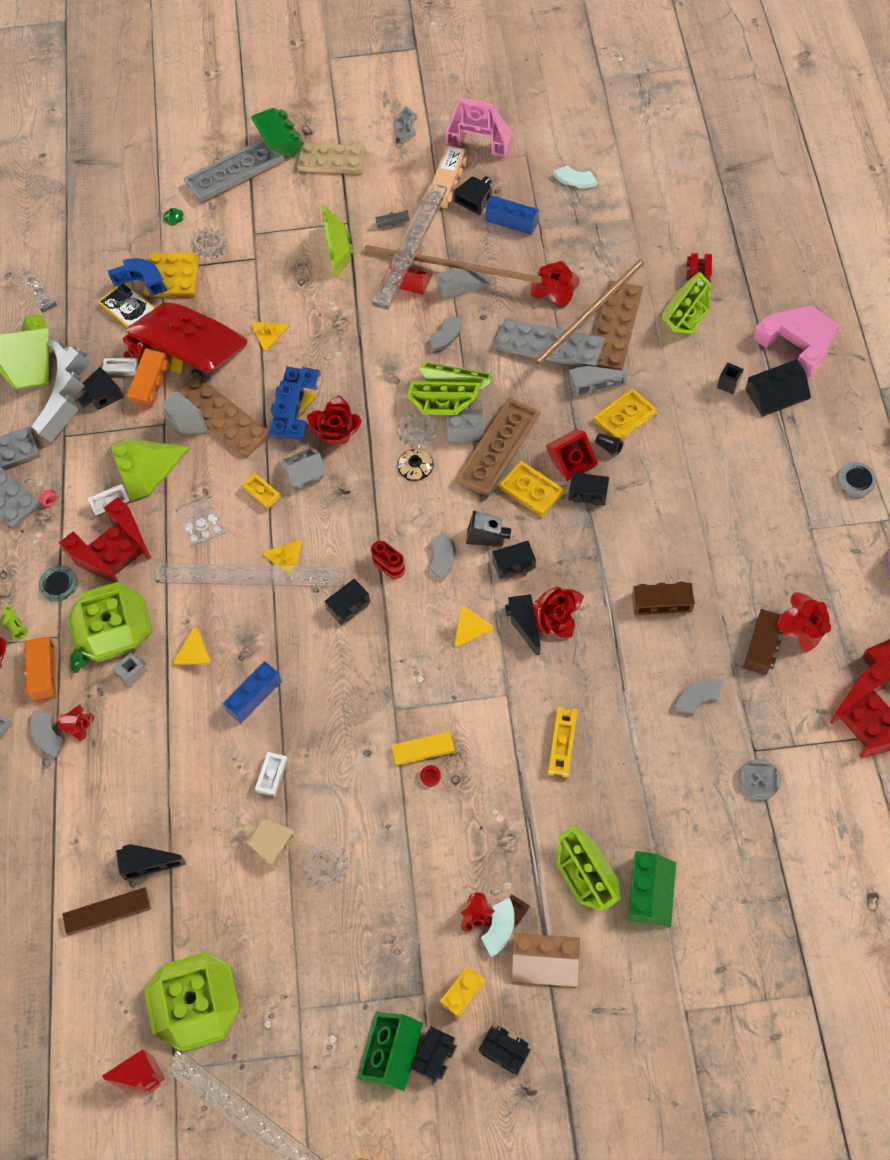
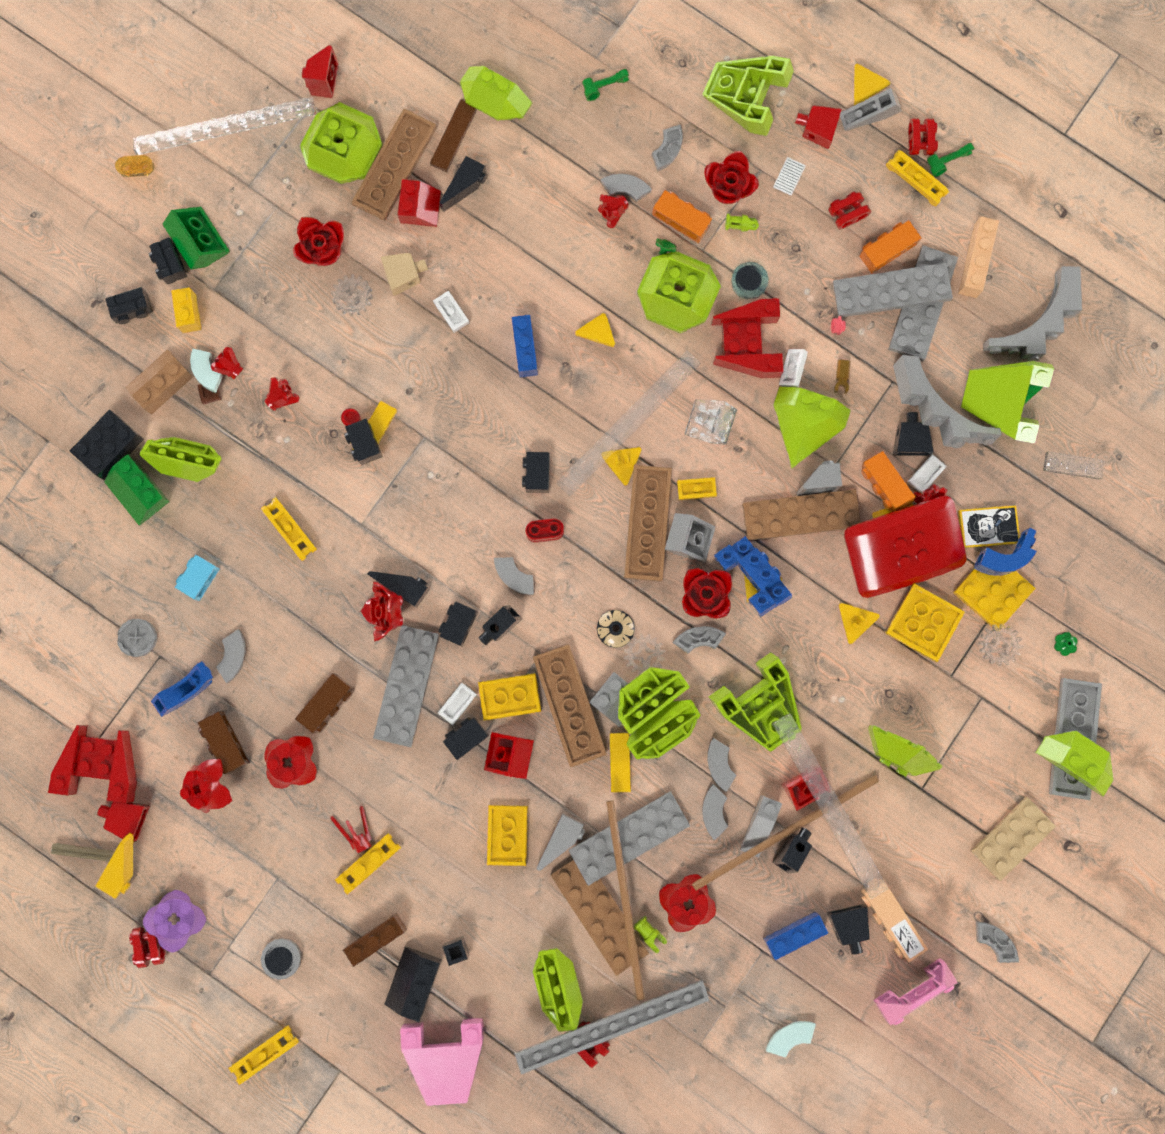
camera: 125 degrees right, 20 degrees up
light grey brick [113,653,147,688] -> none
green slope [251,108,304,158] -> none
dark grey pin [375,210,410,228] -> none
yellow piece [454,606,493,647] -> none
black cone [595,433,624,455] -> none
none -> black brick [69,409,144,480]
none -> blue arch [151,661,213,717]
none -> medium azure brick [175,555,220,601]
none -> red rock [264,377,300,411]
none -> red brick [264,736,317,789]
none -> red brick [293,217,344,266]
none -> red plant [330,806,372,853]
none -> yellow plate [335,833,401,895]
none -> reddish brown brick [343,913,407,967]
none -> black brick [344,418,383,465]
none -> medium nougat plate [351,108,437,221]
none -> light grey plate [373,625,440,747]
none -> red slope [397,179,441,227]
none -> white tile [438,683,477,725]
none -> lime wedge [460,66,532,121]
none -> light grey plate [514,980,710,1074]
none -> yellow tile [609,733,631,793]
none -> medium nougat plate [624,465,672,582]
none -> lime piece [634,916,667,953]
none -> light grey tile [672,626,726,654]
none -> light grey tile [702,784,728,840]
none -> lime wedge [709,652,802,752]
none -> black torso [772,827,812,874]
none -> pearl gold bar [834,359,850,394]
none -> yellow plate [885,583,965,662]
none -> lime wedge [1035,731,1114,797]

